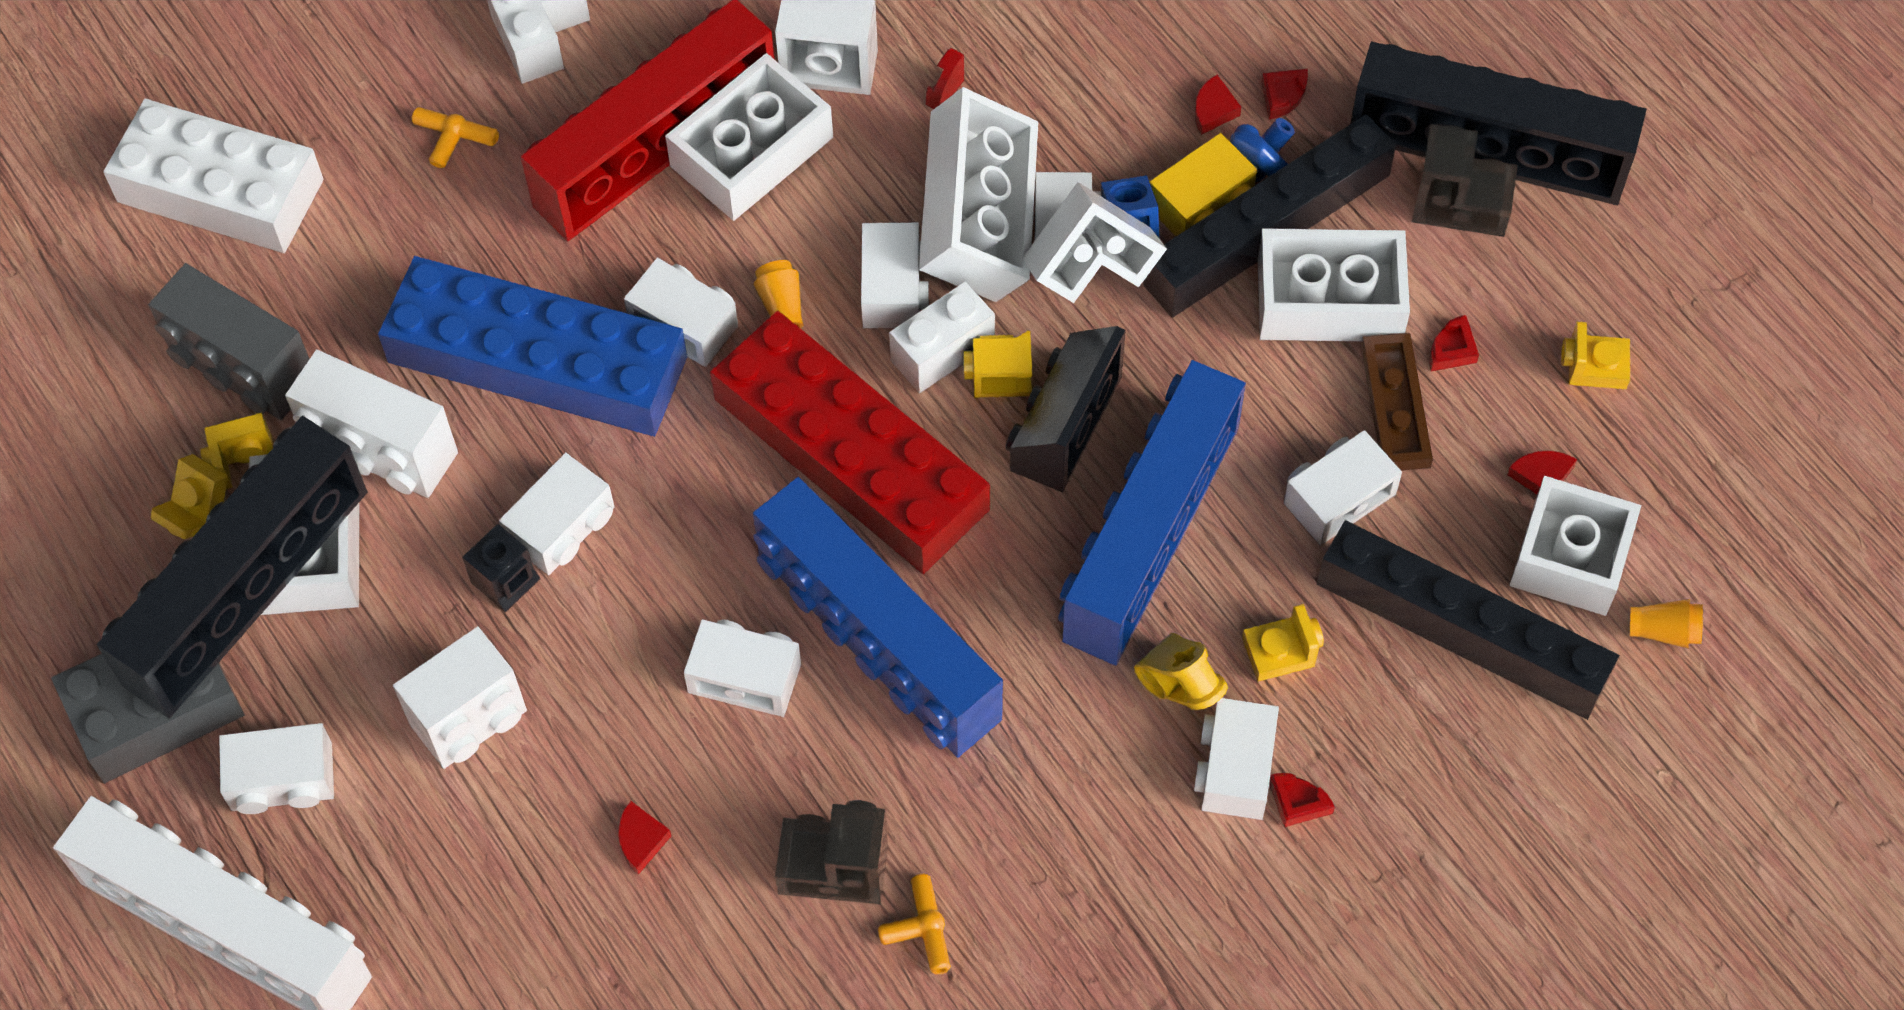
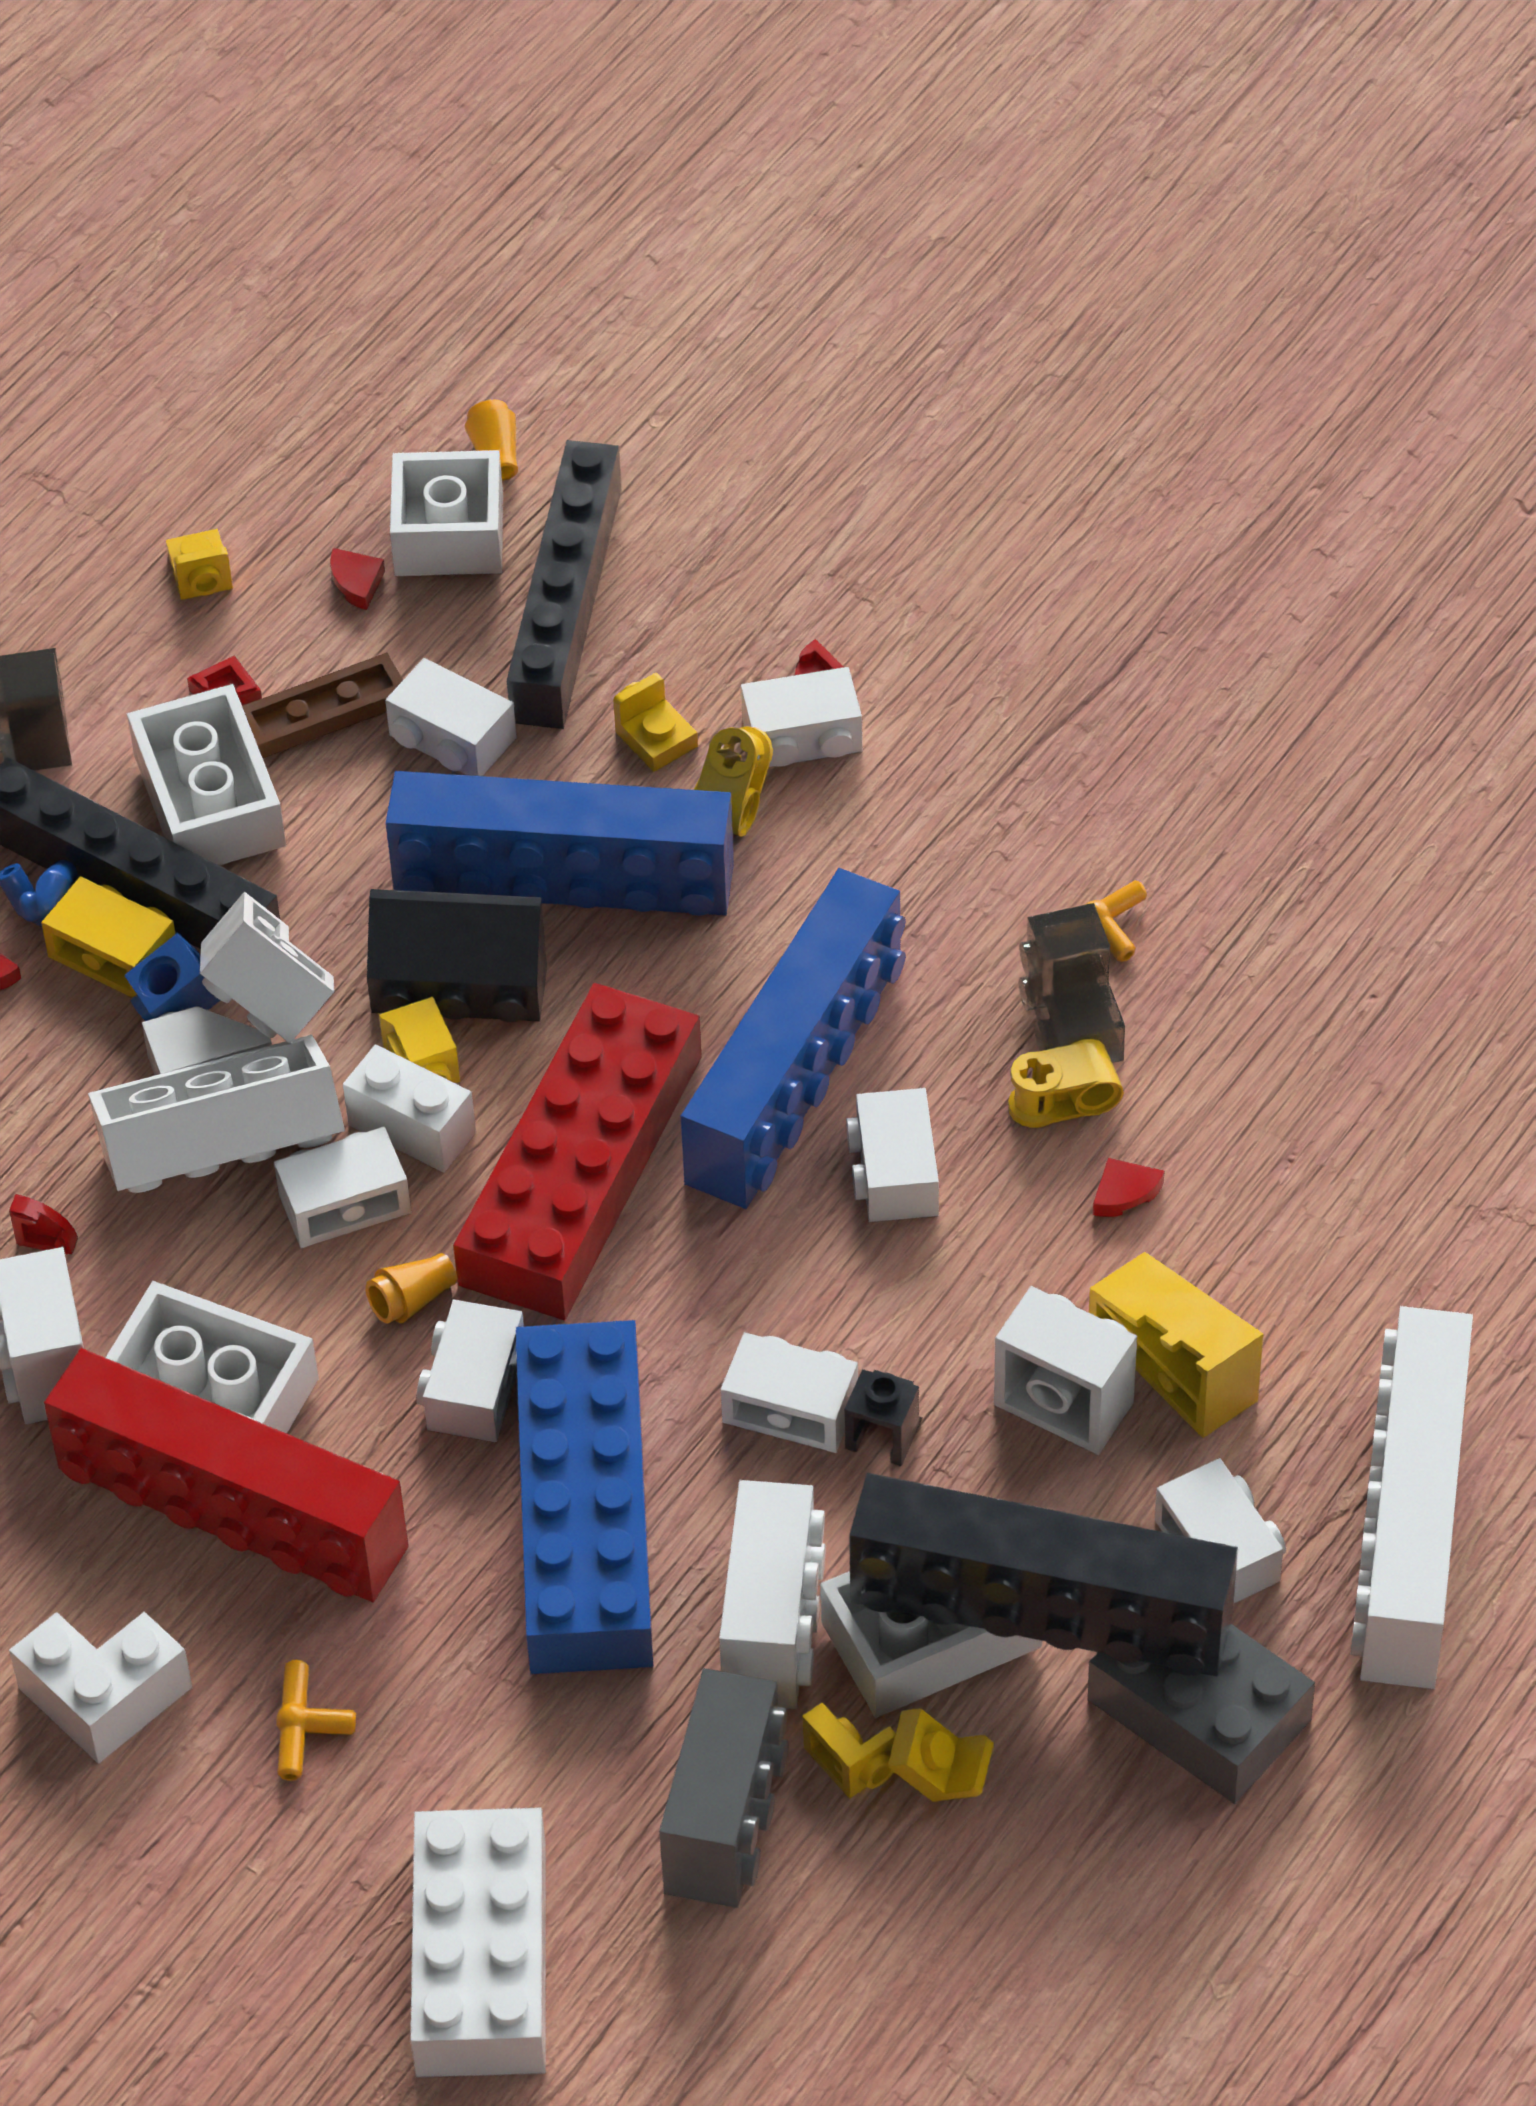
camera: 110 degrees left, 10 degrees down
none -> yellow piece [1008,1039,1124,1128]
none -> yellow wedge [1089,1252,1264,1438]

